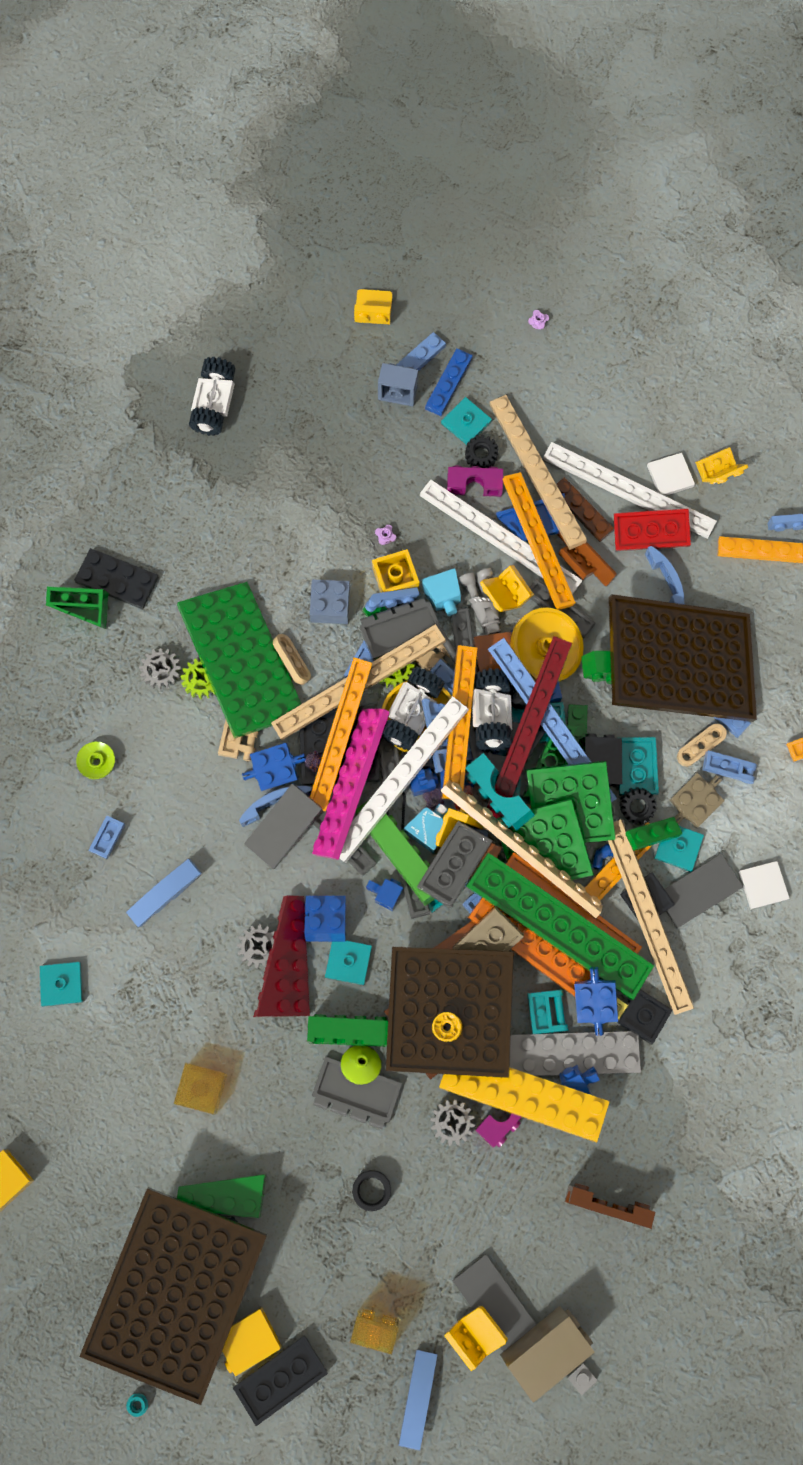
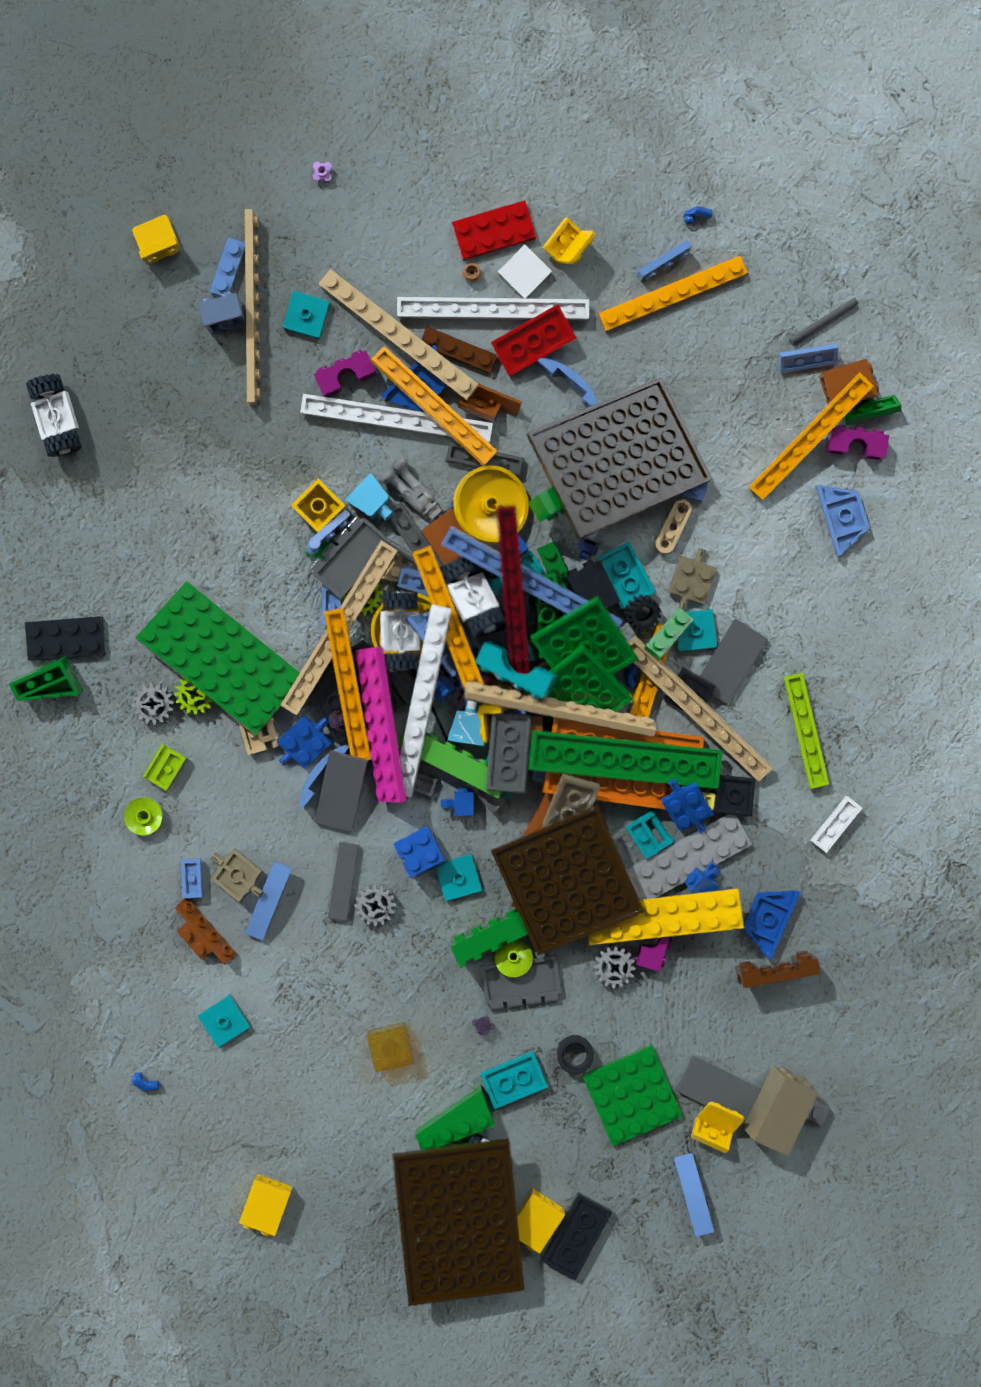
camera: 25 degrees left, 15 degrees up
teal plate [126,1393,148,1417] -> none
dark red wing [253,895,310,1017] -> none
tan plate [273,634,311,685] -> none
sand blue brick [310,579,350,624] -> none
clear yellow brick [350,1309,399,1355] -> none
lavender plate [375,525,396,545] -> none
blue plate [425,348,473,416] -> none
yellow wheel [432,1012,462,1042] -> none
black tyre [465,435,498,468] -> none
yellow bracket [480,565,534,612] -> none
medium blue plate [702,750,757,784] -> none
white tile [739,861,790,910] -> none
none -> lime plate [143,744,187,791]
none -> dark orange bracket [175,898,236,965]
none -> dark tan plate [211,848,264,903]
none -> tan plate [245,209,261,406]
none -> dark grey tile [328,842,359,921]
none -> red plate [452,200,536,260]
none -> medium nougat plate [463,263,481,282]
none -> clear purple plate [472,1016,494,1035]
none -> teal plate [480,1050,548,1109]
none -> dark blue tile [578,537,599,561]
none -> green plate [582,1044,683,1147]
none -> blue wing [743,890,801,960]
none -> lime plate [783,672,829,789]
none -> white plate [810,796,862,853]

